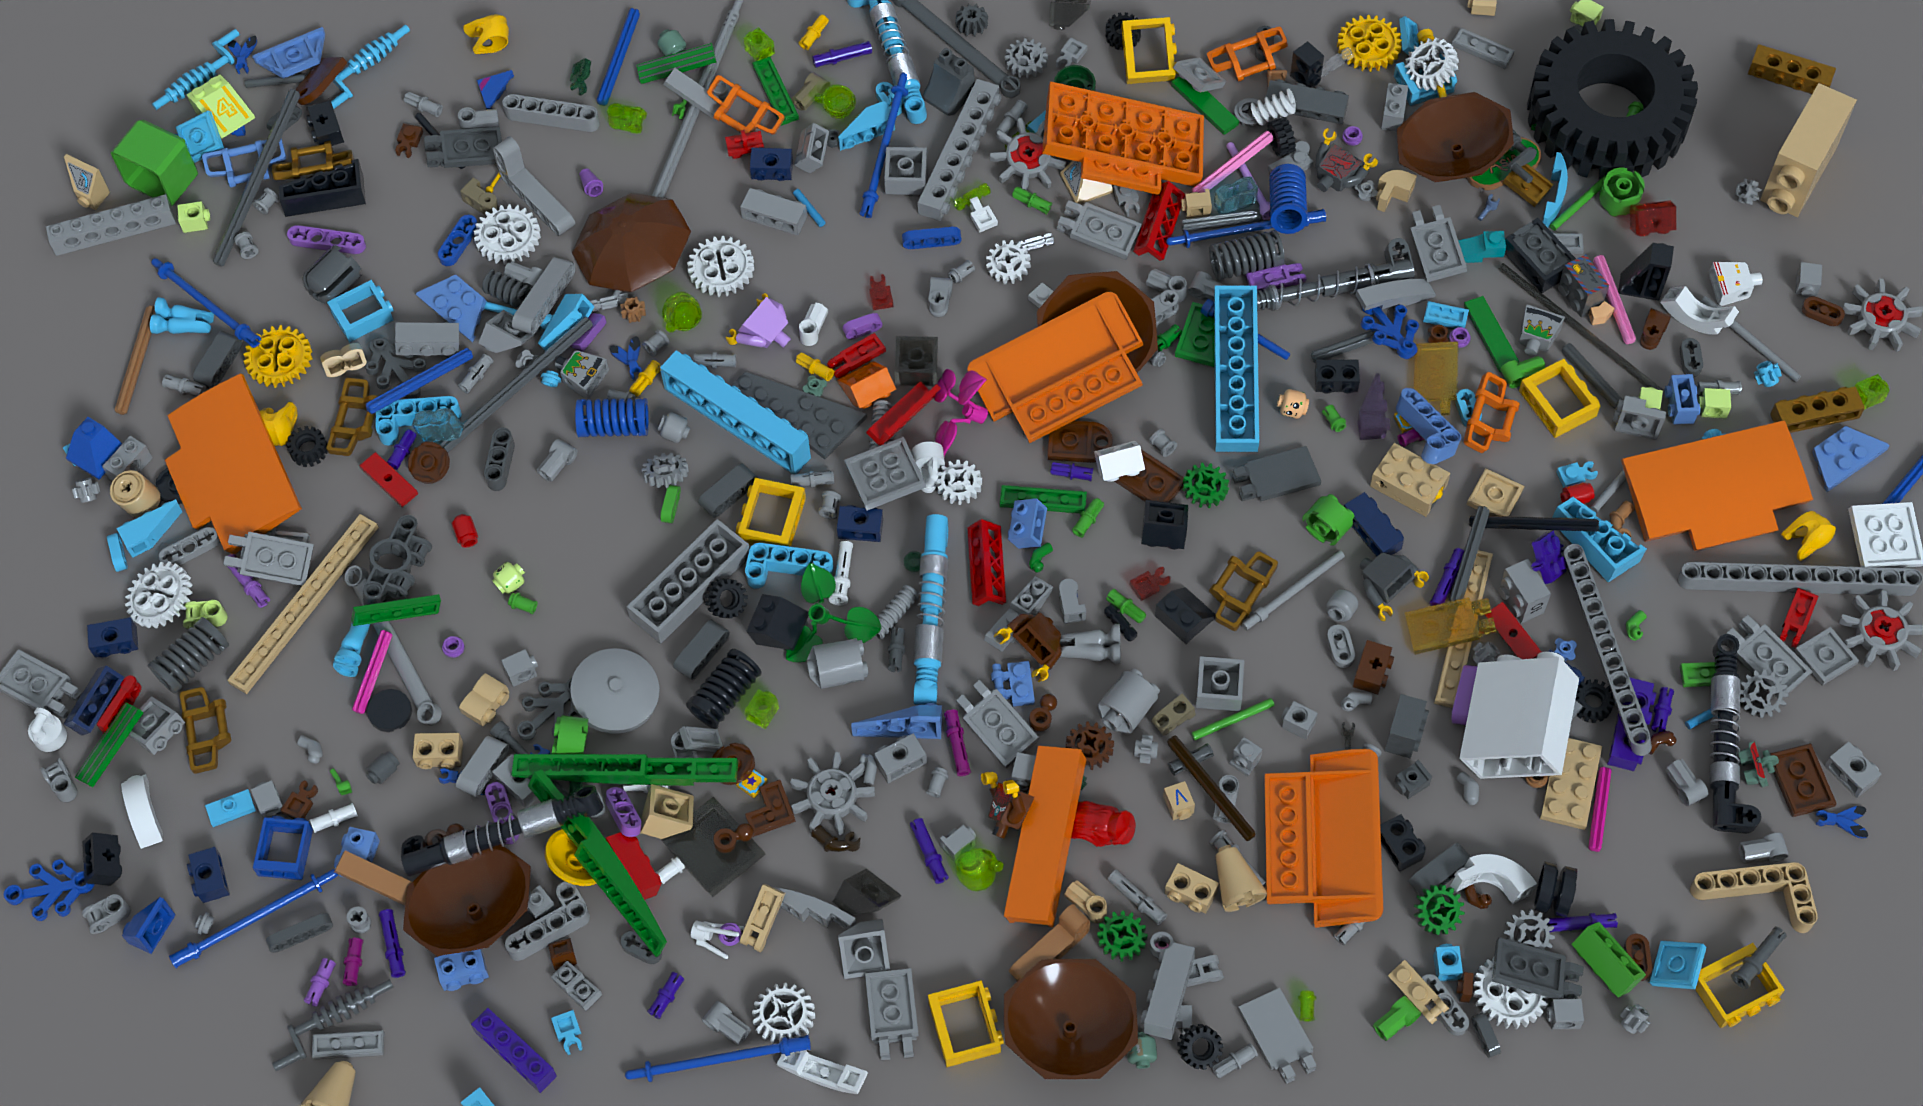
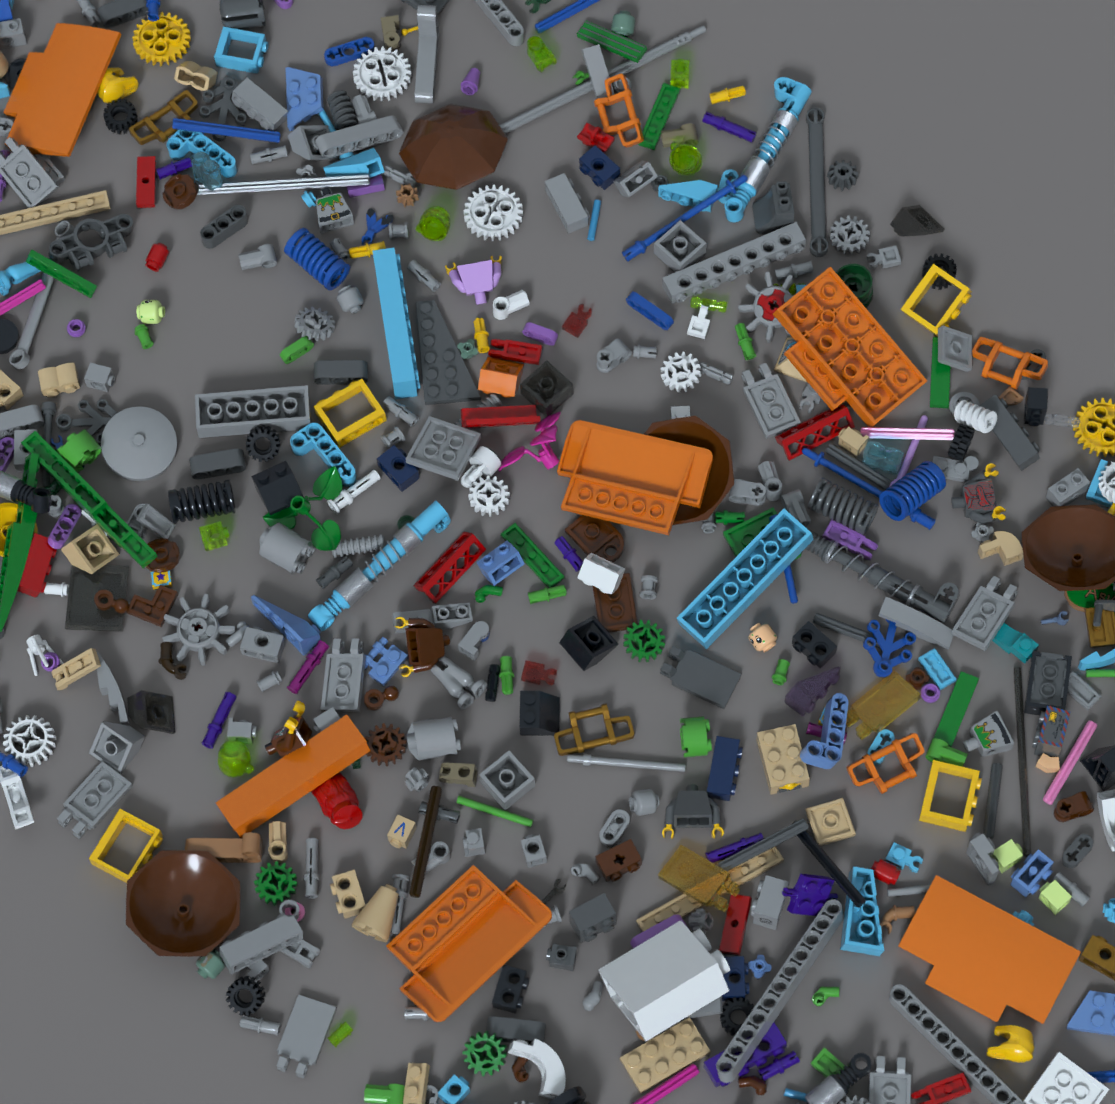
camera: 45 degrees right, 5 degrees up
medium lavender plate [1342,126,1363,146] -> none

